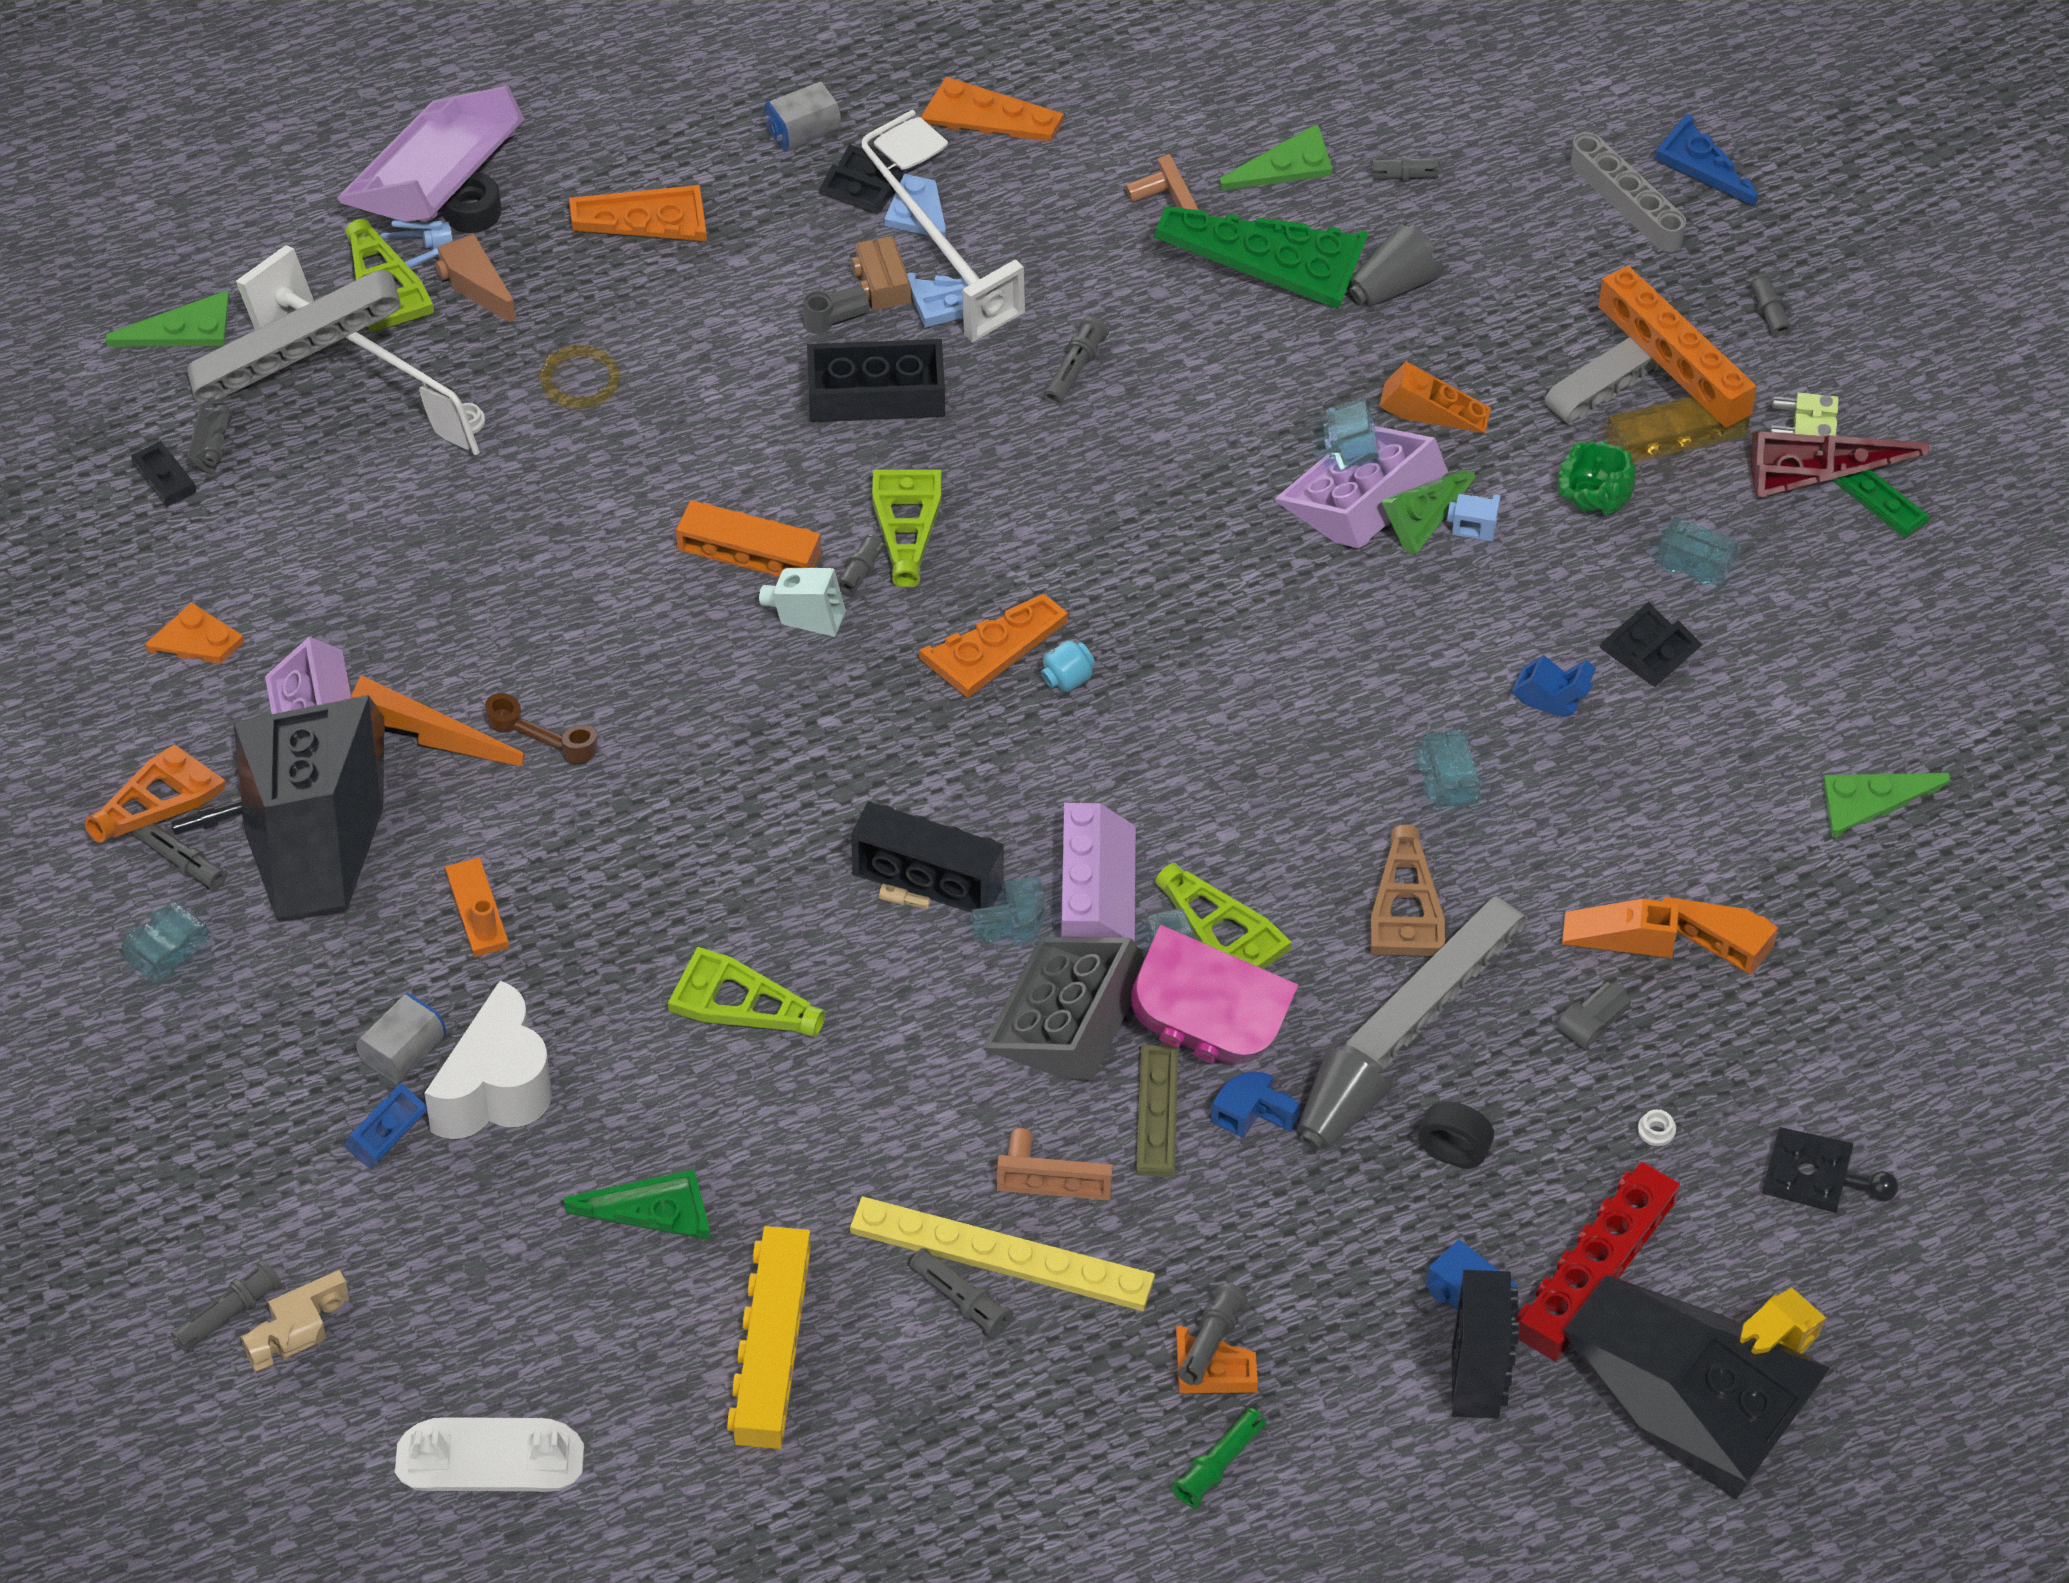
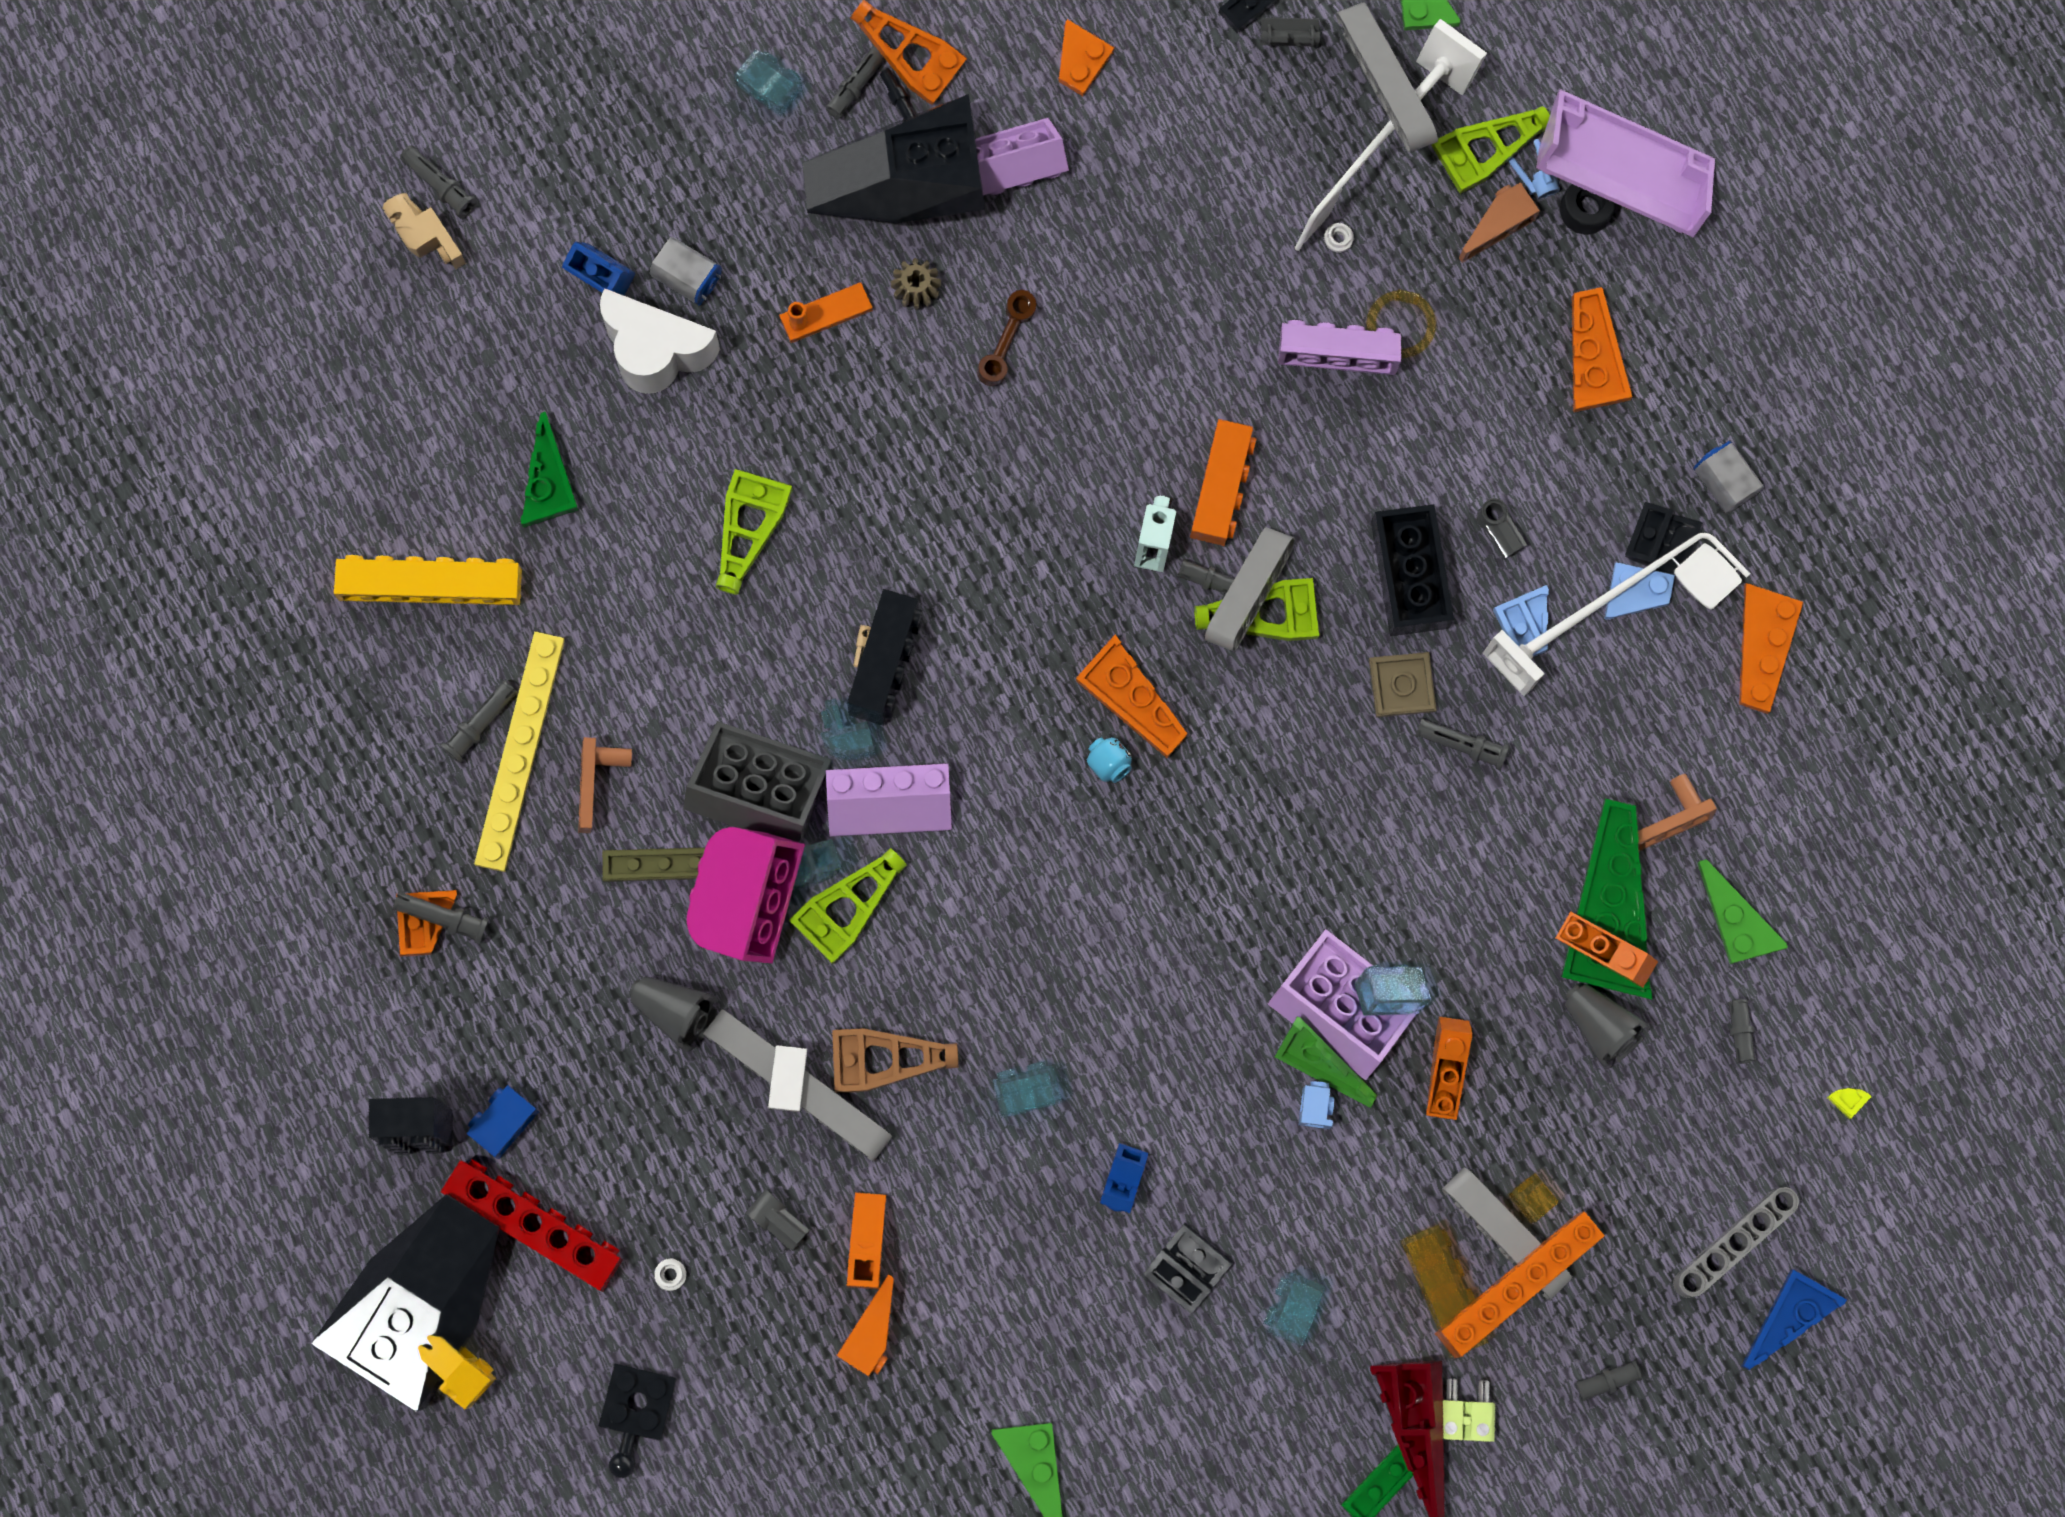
camera: 80 degrees right, 25 degrees up
orange wedge [351,675,526,766] -> none
white piece [395,1418,584,1492] -> none
medium nougat brick [851,236,911,311] -> none
green pin [1171,1408,1267,1509] -> none
blue brick [1211,1072,1300,1138] -> none
black tyre [1418,1101,1495,1169] -> none
green hair [1558,440,1636,516] -> none
none -> white tile [768,1045,807,1112]
none -> dark tan gear [891,258,941,310]
none -> light grey beam [1205,527,1295,651]
none -> lavender slope [1278,320,1401,375]
none -> dark tan tile [1369,652,1437,718]
none -> clear yellow panel [1507,1173,1558,1224]
none -> orange slope [1555,911,1658,988]
none -> neon yellow tile [1827,1088,1872,1119]

